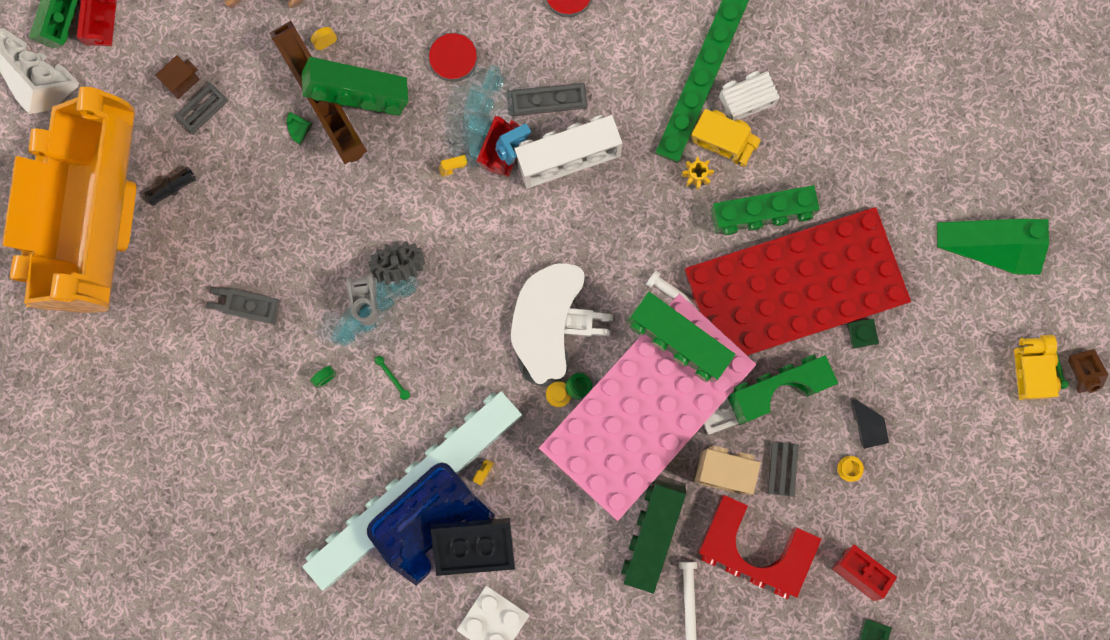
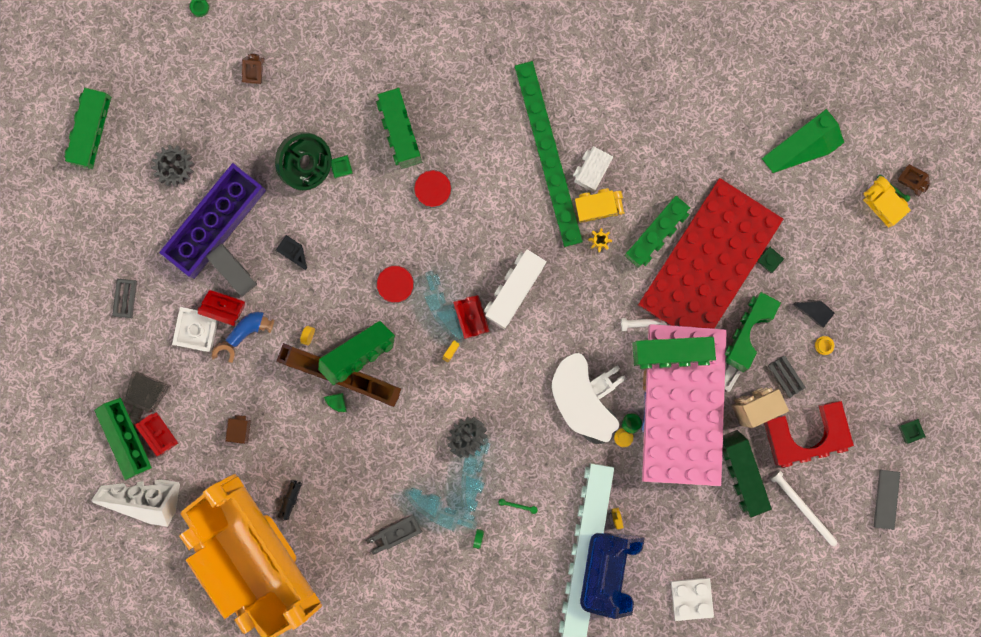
camera: 45 degrees left, 5 degrees up
dark grey tile [174,82,228,135] -> none
light grey piece [347,274,379,326] -> none
black plate [431,518,515,576] -> none
dark azure bracket [496,123,531,166] -> none
dark grey tile [511,83,588,116] -> none
red hinge [831,544,897,601] -> none
none -> clear light blue slope [405,487,478,531]

